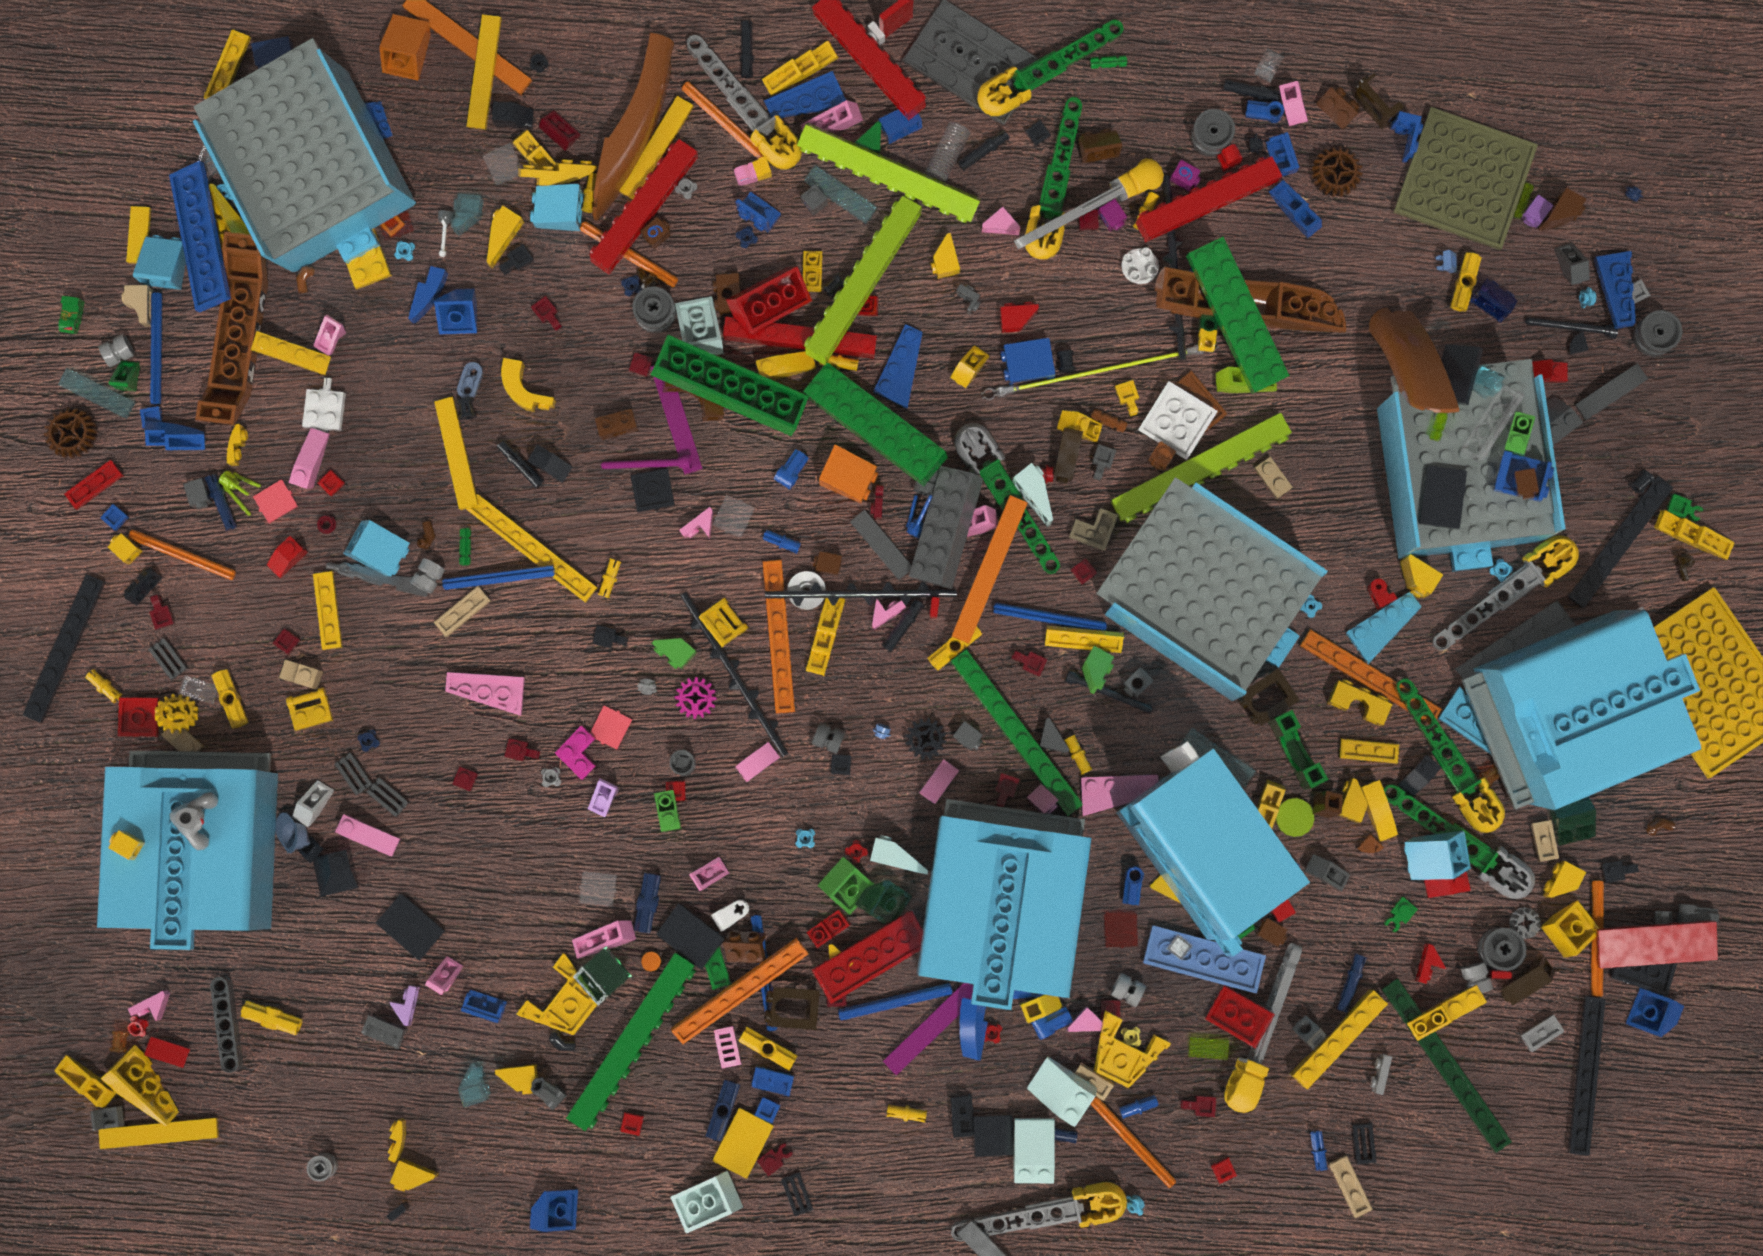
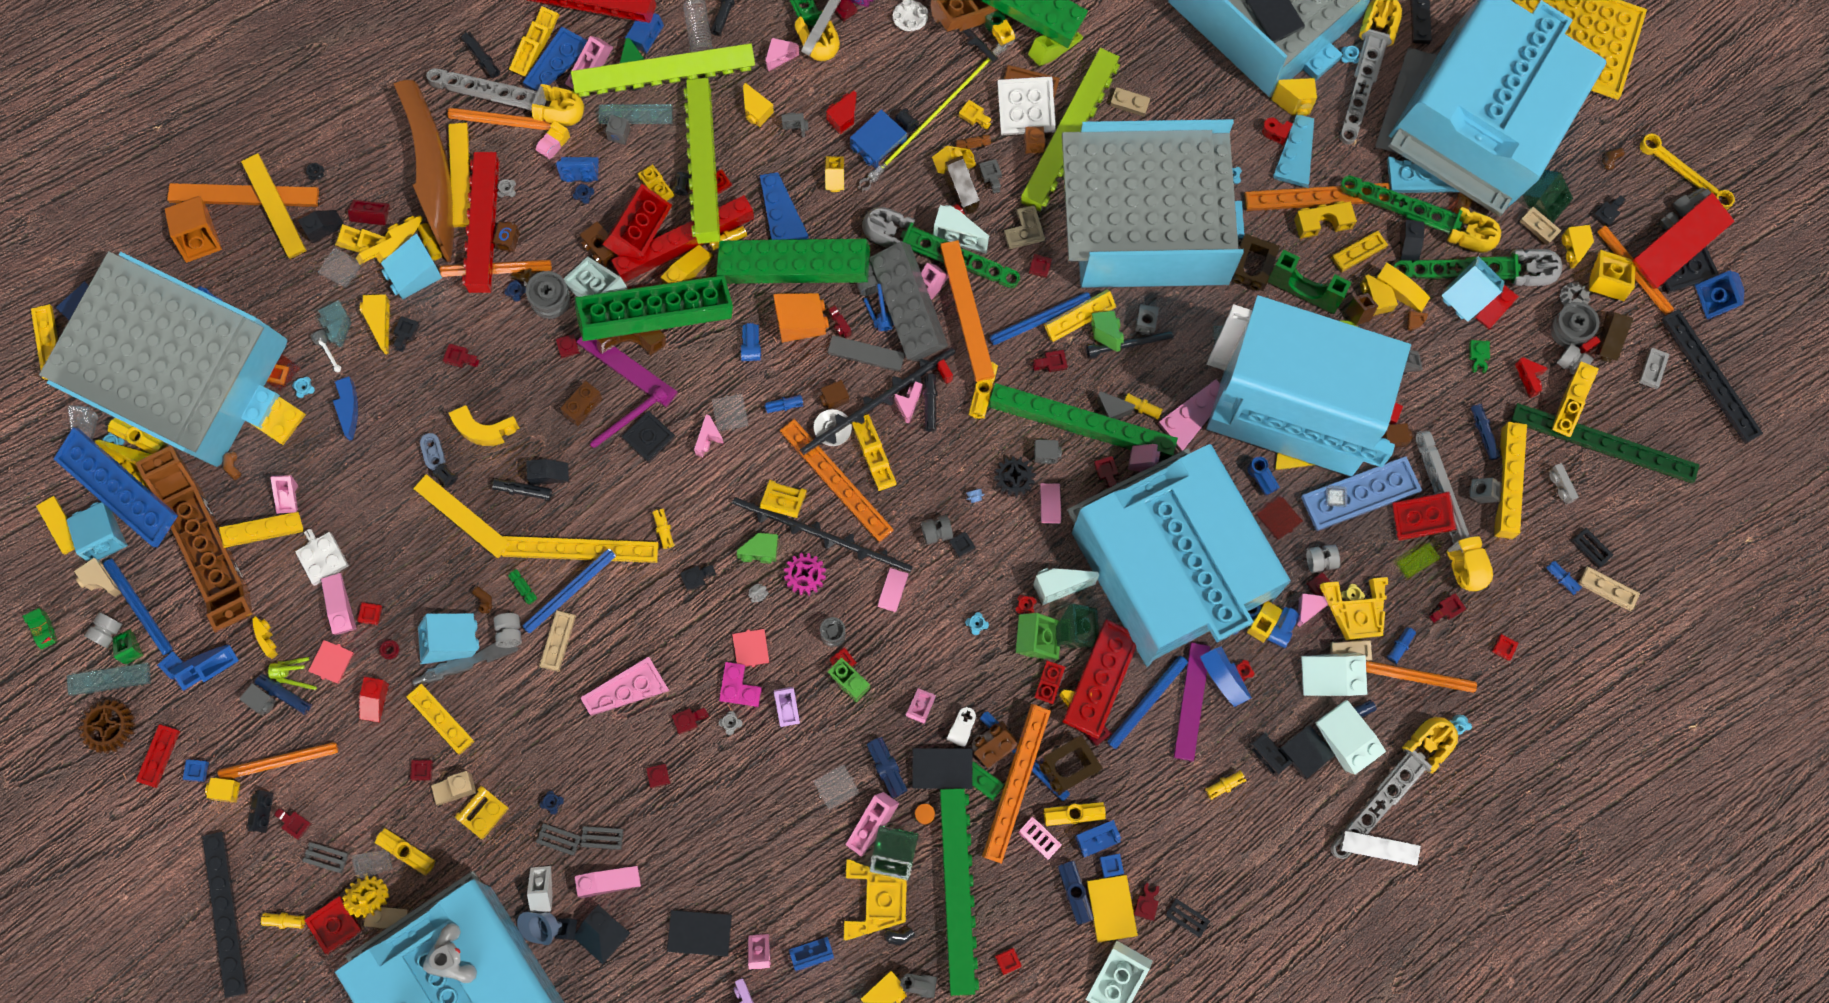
camera: 40 degrees left, 10 degrees down
blue slope [434,289,477,334] -> none
none -> yellow piece [1640,134,1735,210]

